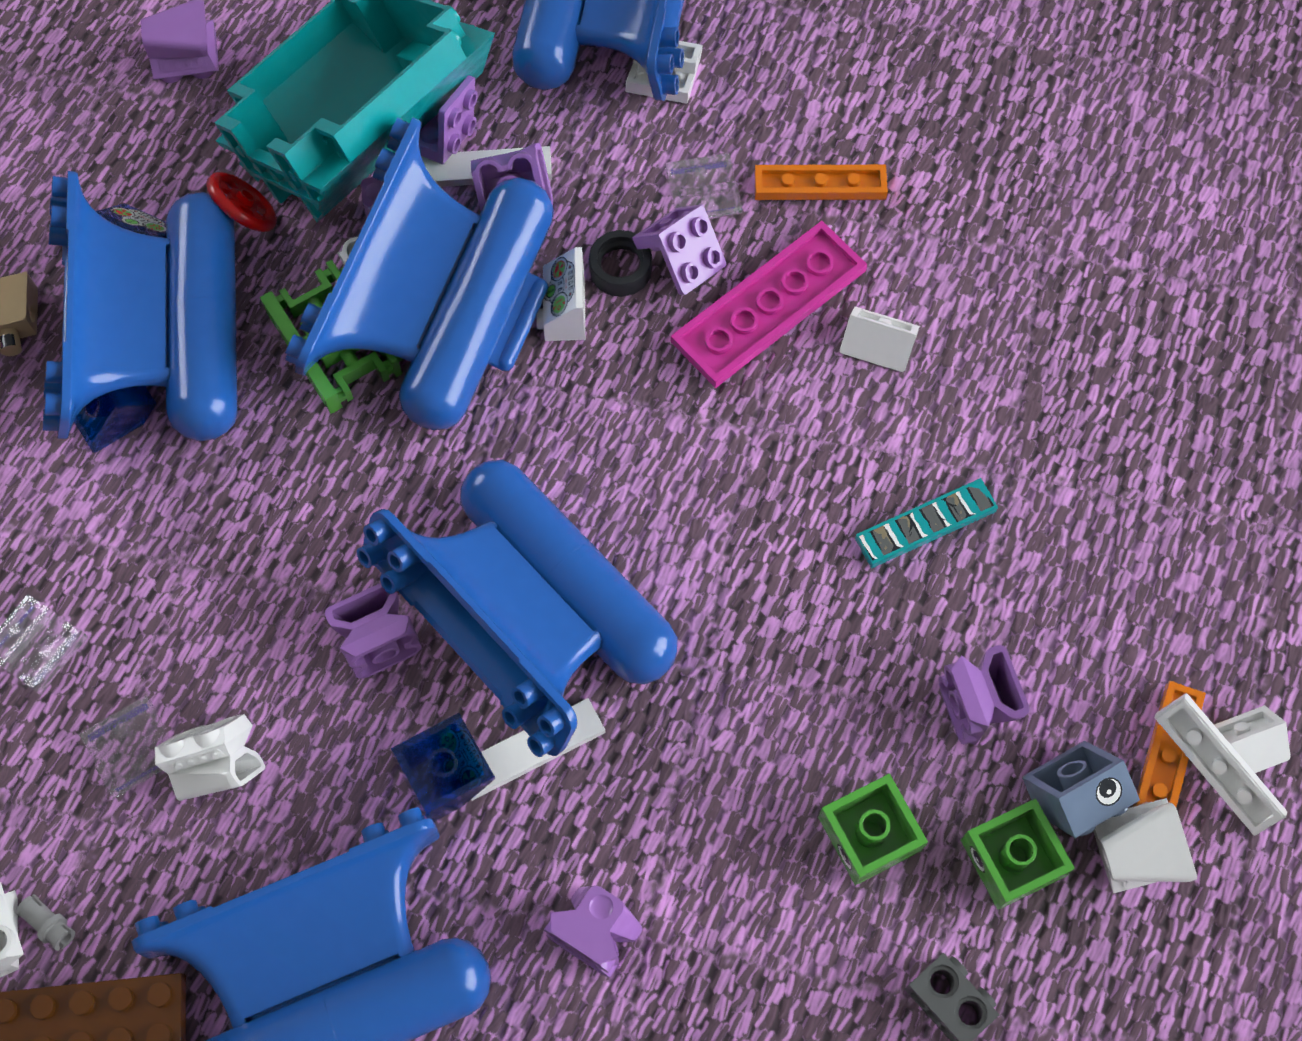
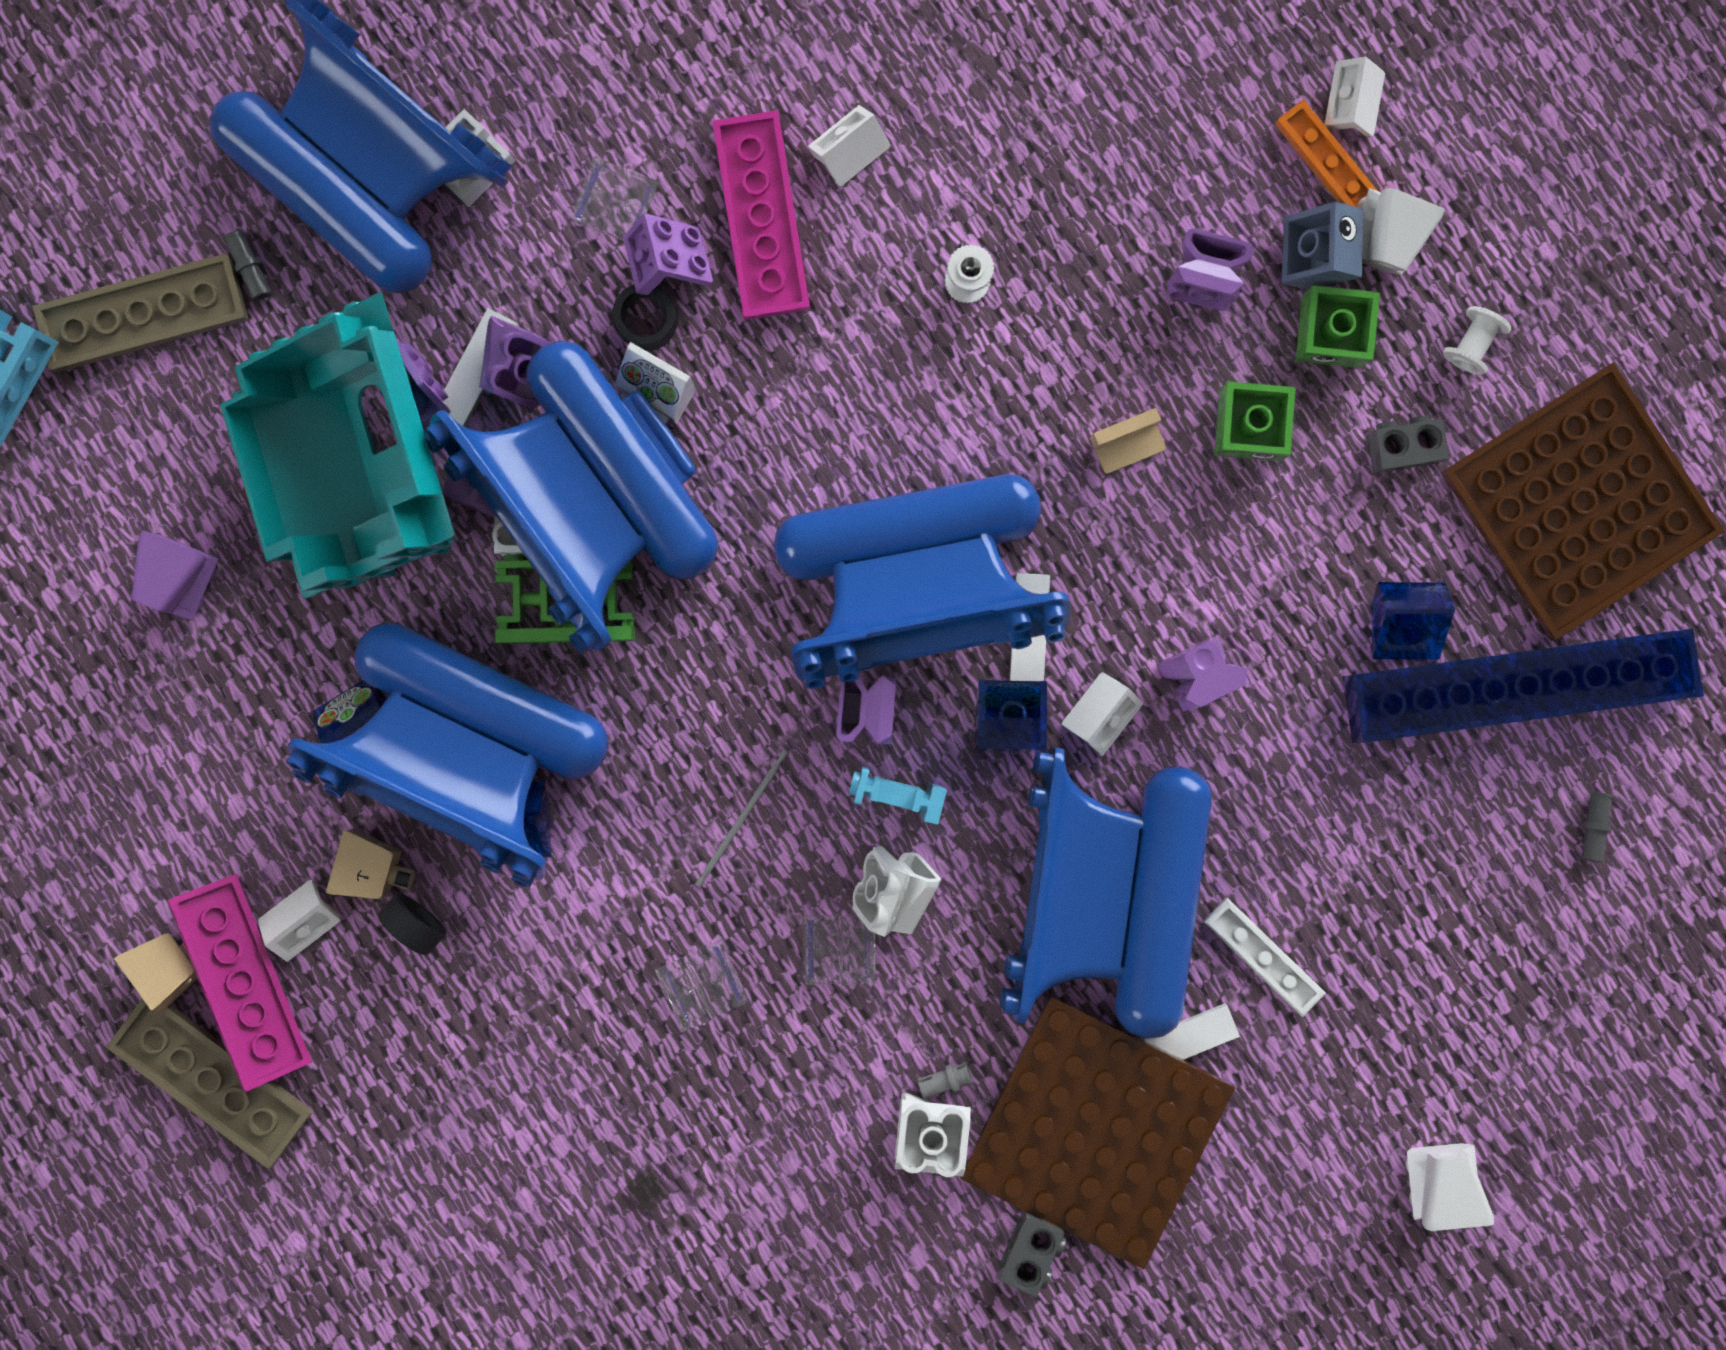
camera: 60 degrees left, 20 degrees up
red plate [206,172,277,232] -> none
orange plate [754,164,888,200] -> none
tile [855,478,998,569] -> none
white tile [1154,693,1287,836] -> none
none -> light grey piece [695,749,789,888]
none -> medium azure fence [849,766,947,825]
none -> white hose [944,245,995,304]
none -> white panel [1062,672,1144,756]
none -> tan panel [1090,408,1166,474]
none -> white hose [1443,306,1511,375]

